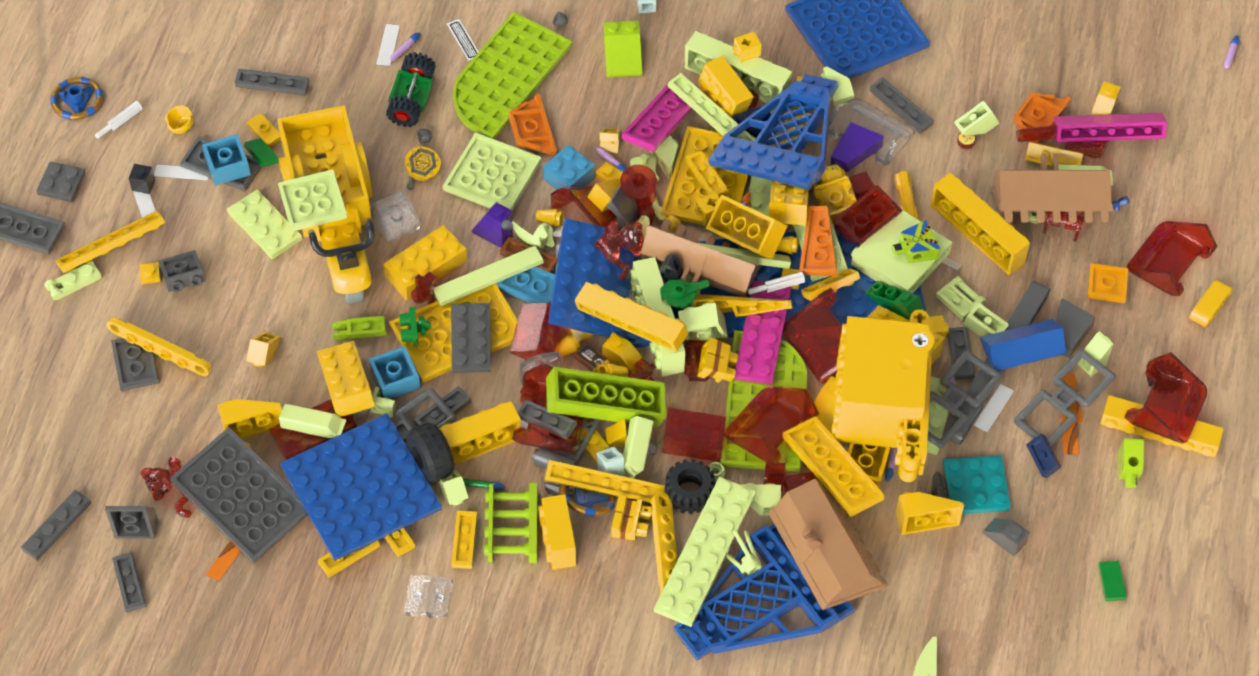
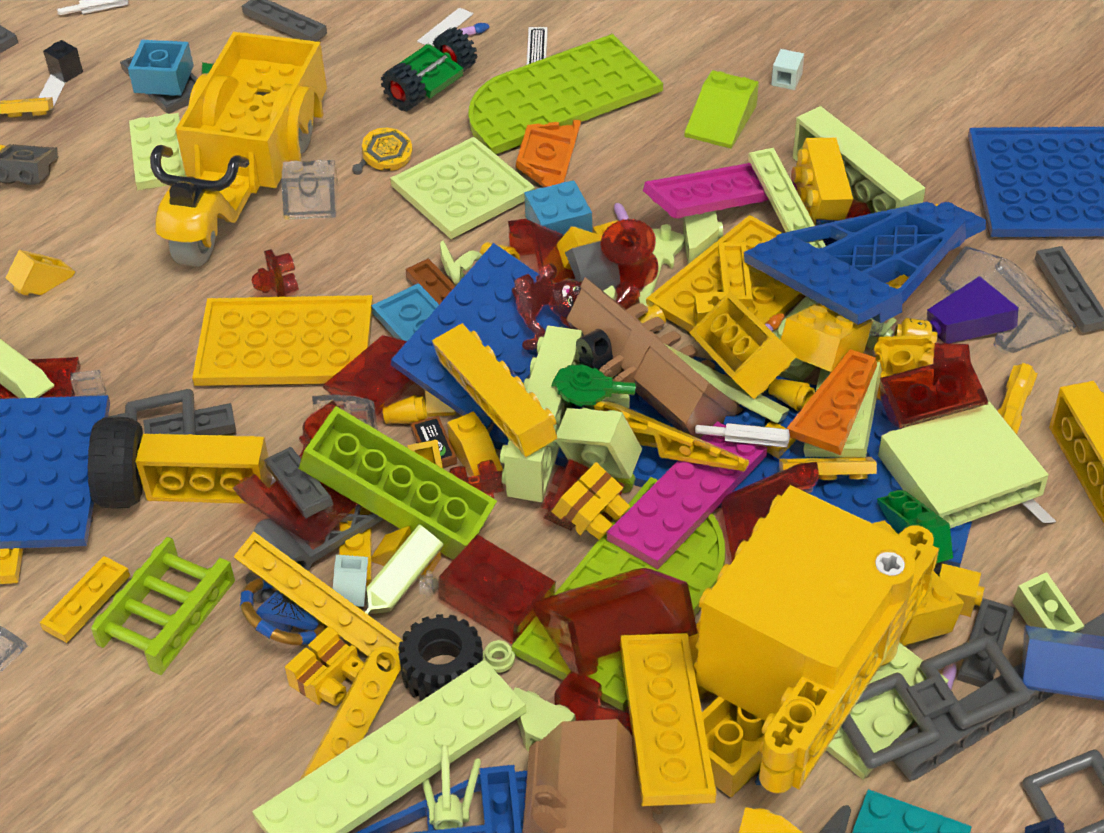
camera: 30 degrees right, 10 degrees down
white sticker [154,165,208,180] -> none
yellow hair [165,105,194,134] -> none
yellowish green plate [278,170,347,232] -> none
yellow brick [316,340,375,417] -> none
lime hinge [332,316,386,341] -> none
dark azure brick [369,346,420,399] -> none
yellowish green bracket [371,387,396,418] -> none
yellow brick [383,225,467,301] -> none
green hips [399,307,431,347] -> none
dark grey hinge [417,129,432,144] -> none
yellowish green tile [432,246,543,306] -> none
yellowish green slope [438,469,468,505] -> none
dark grey plate [451,303,491,373] -> none
green piece [463,478,505,490] -> none
dark purple slope [472,202,513,248] -> none
yellow brick [538,494,576,570] -> none
dark grey hinge [553,11,567,27] -> none
yellow cone [598,363,628,377] -> none
yellow slope [599,128,621,153] -> none
yellow brick [732,32,762,62] -> none
yellowish green slope [821,67,855,106] -> none
lime torso [892,220,940,263] -> none
yellowish green plate [936,276,987,320] -> none
white sticker [974,384,1014,432] -> none

